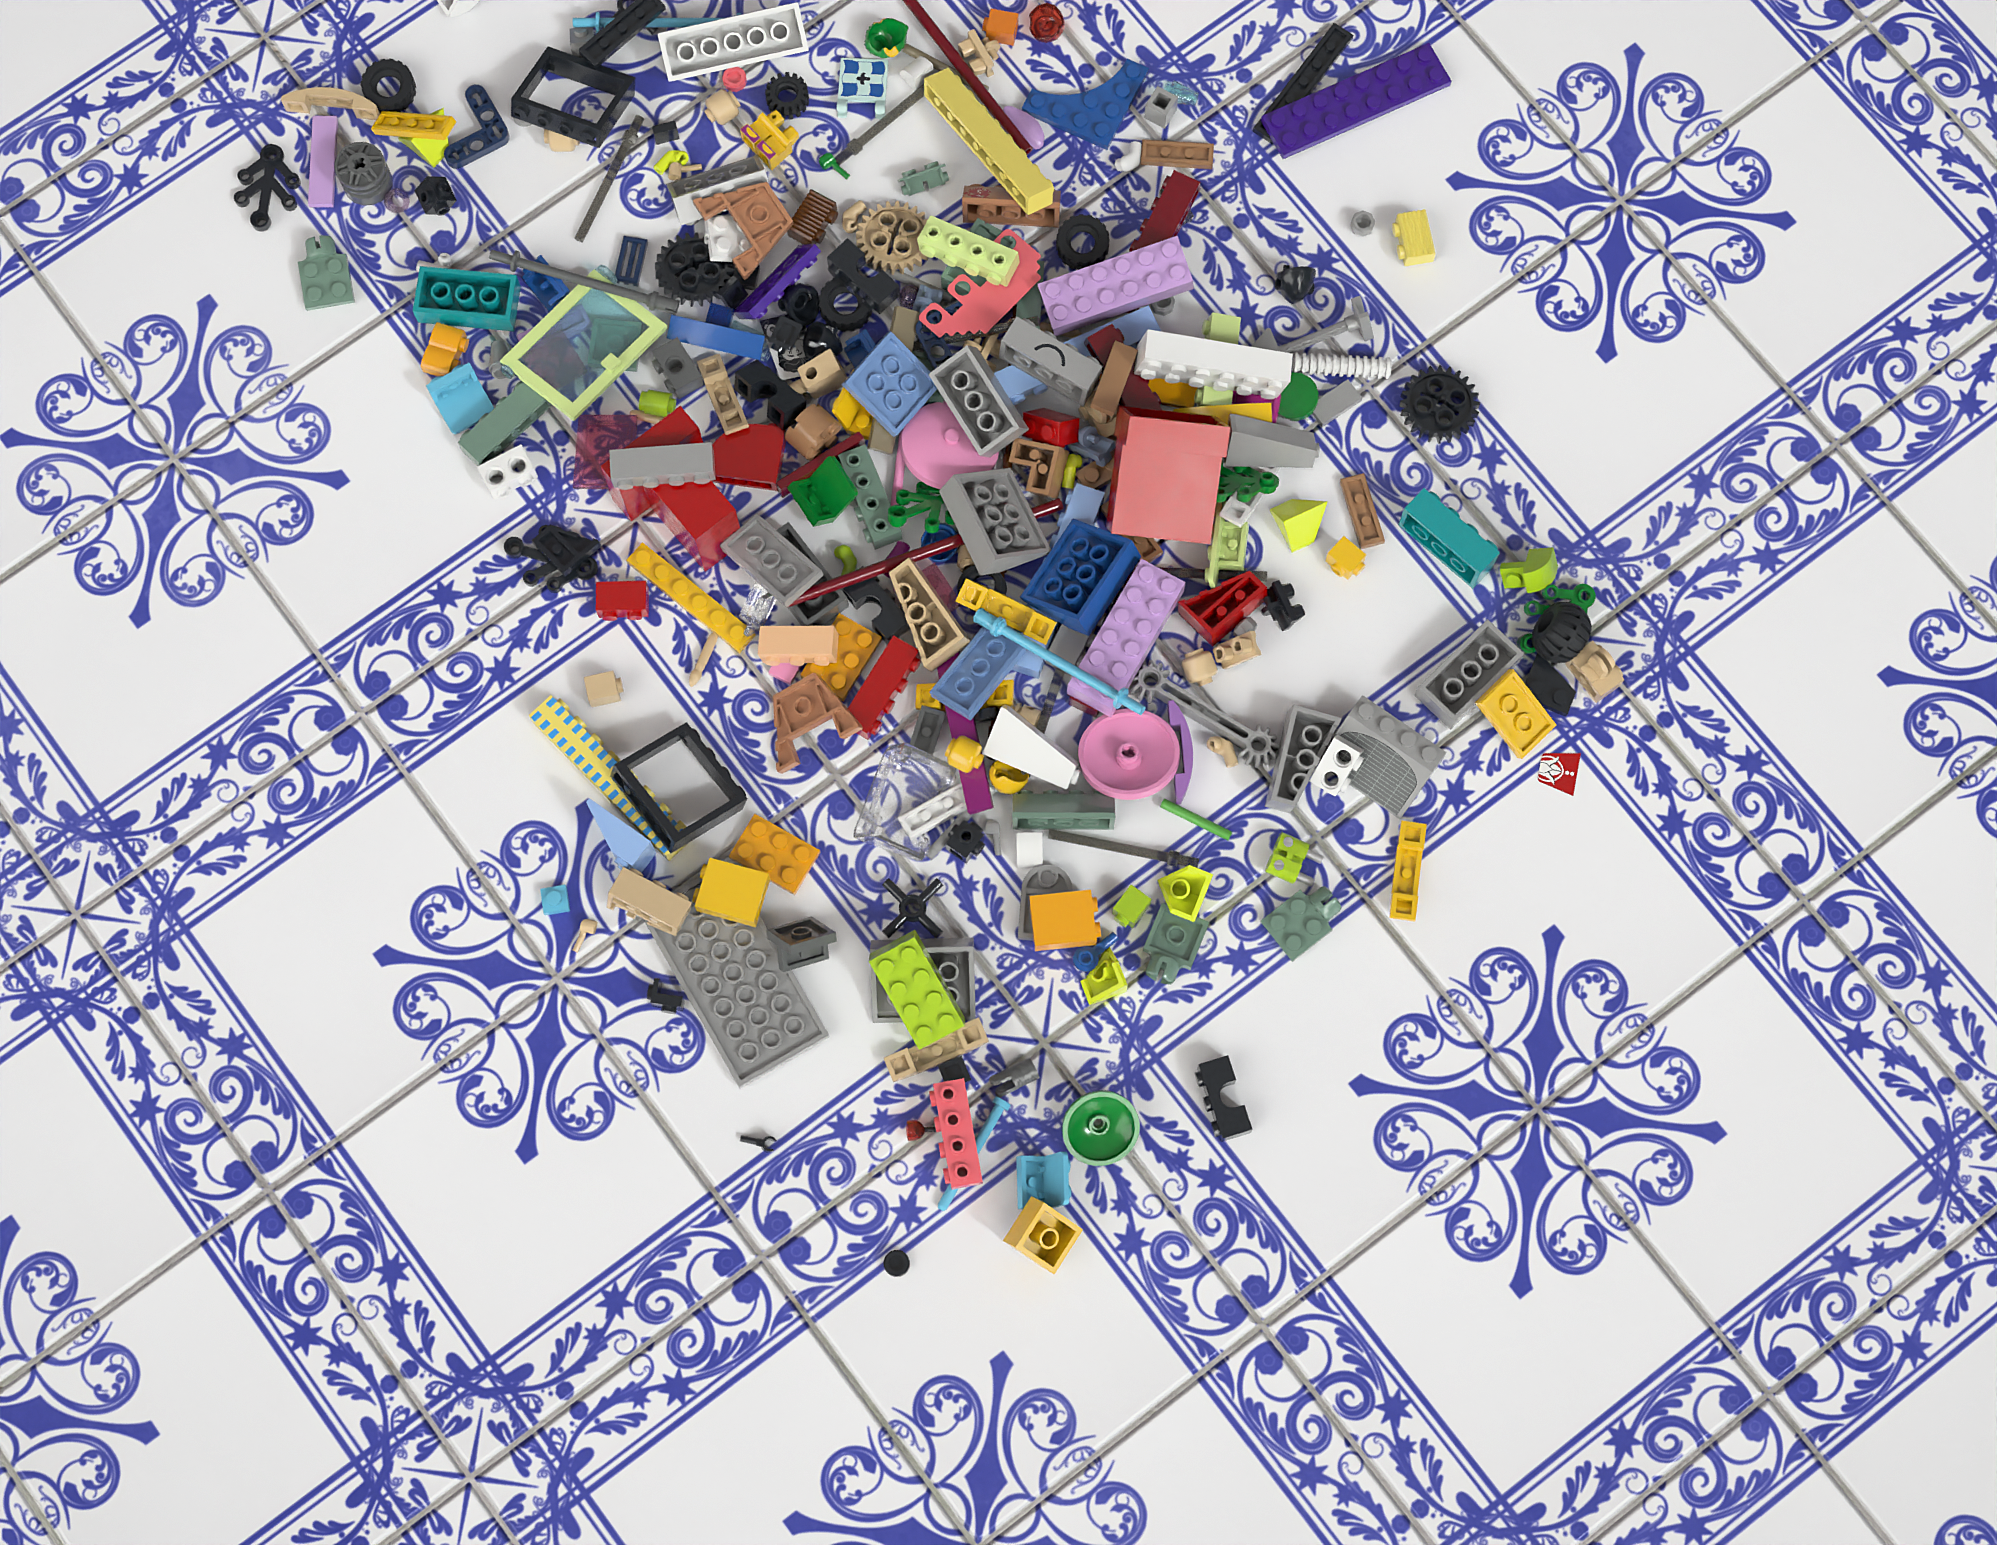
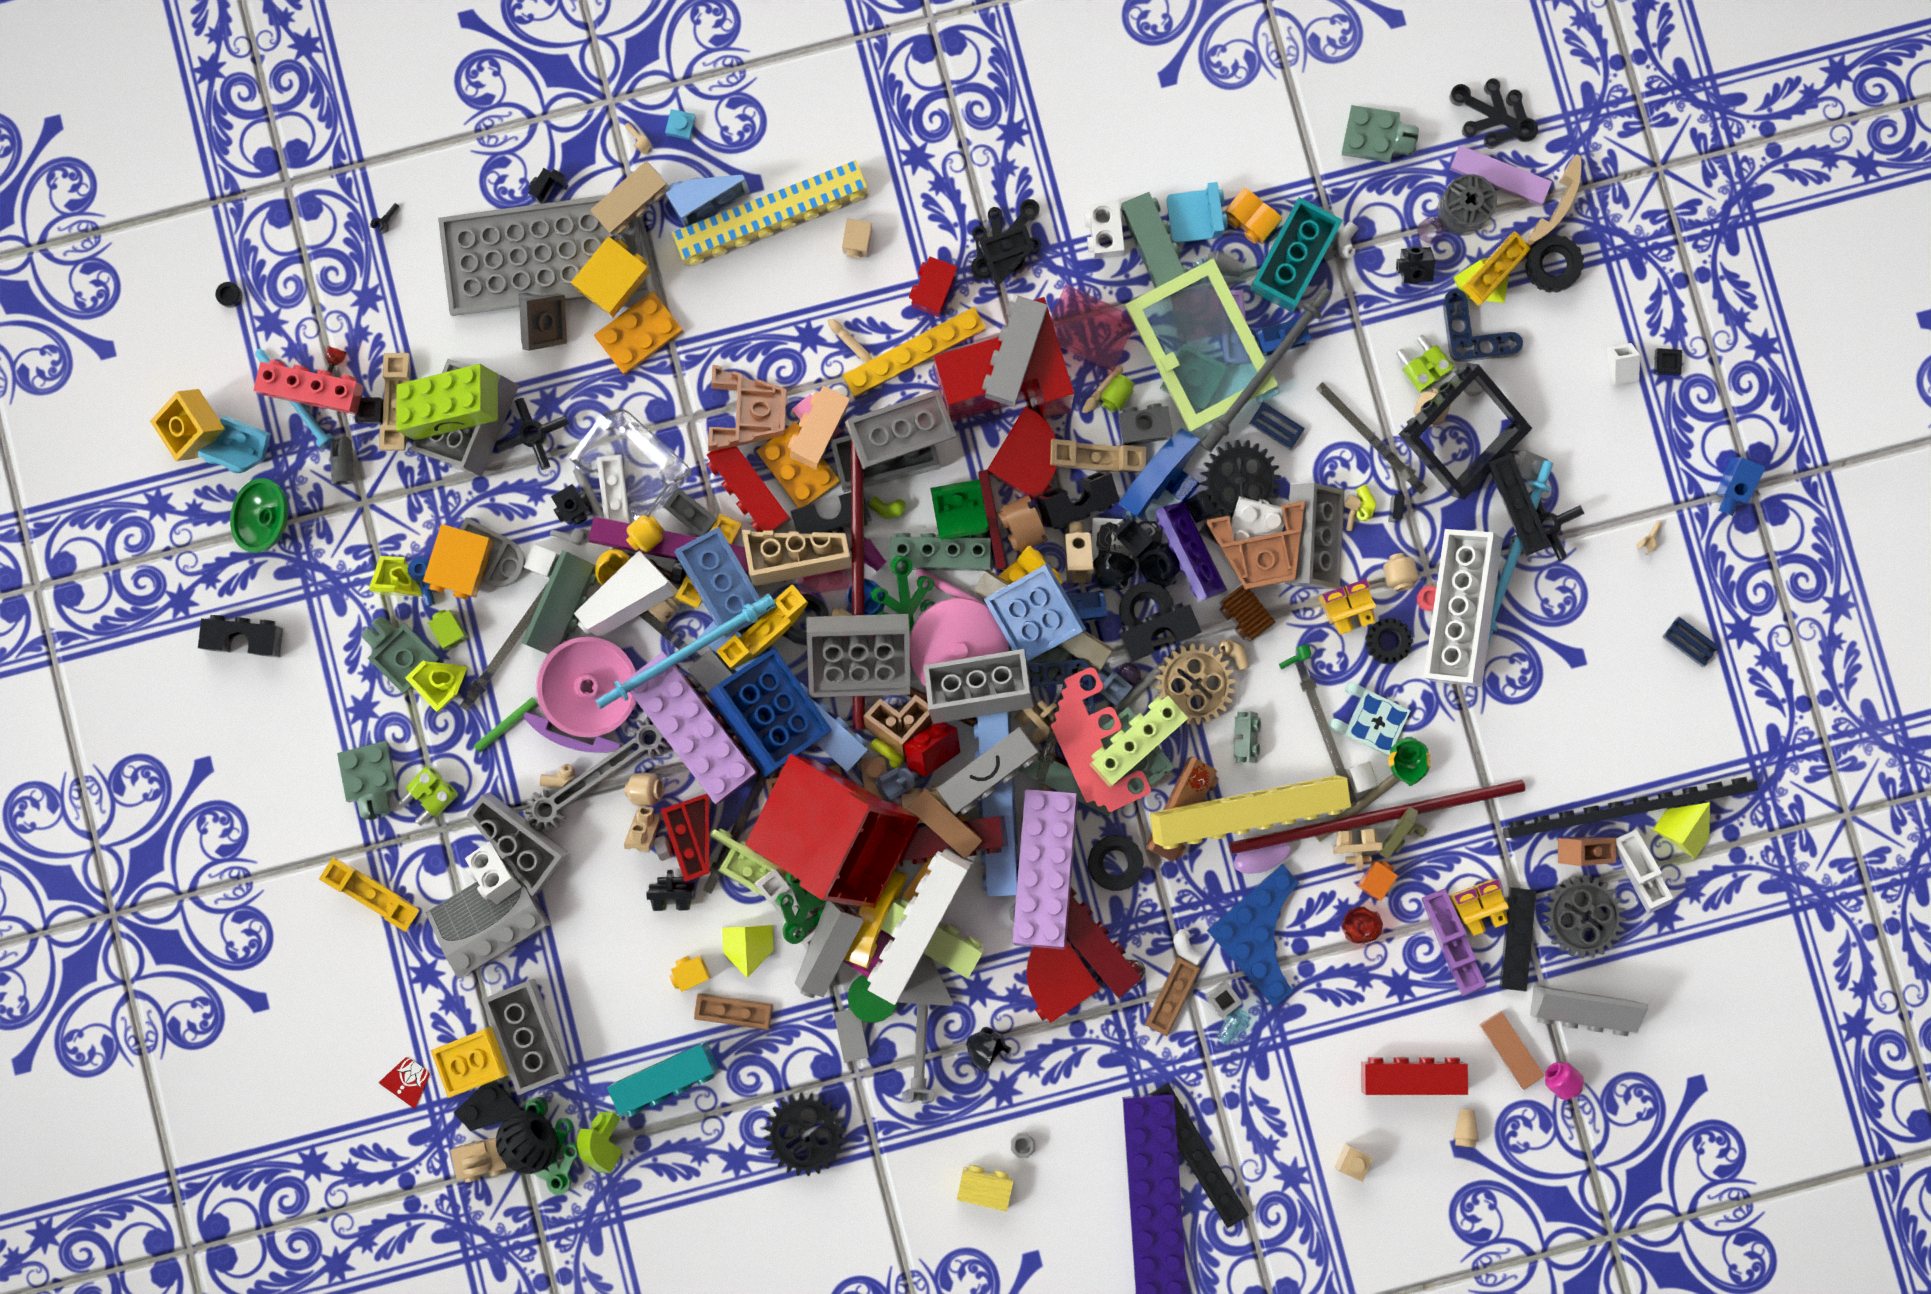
camera: 115 degrees right, 10 degrees up
black window [610,722,748,854] -> none
clear panel [738,581,777,637] -> none
white piece [1292,352,1392,379] -> none
none -> red brick [1026,940,1101,1023]
none -> olive plate [1379,806,1427,859]
none -> lime piece [1396,335,1456,394]

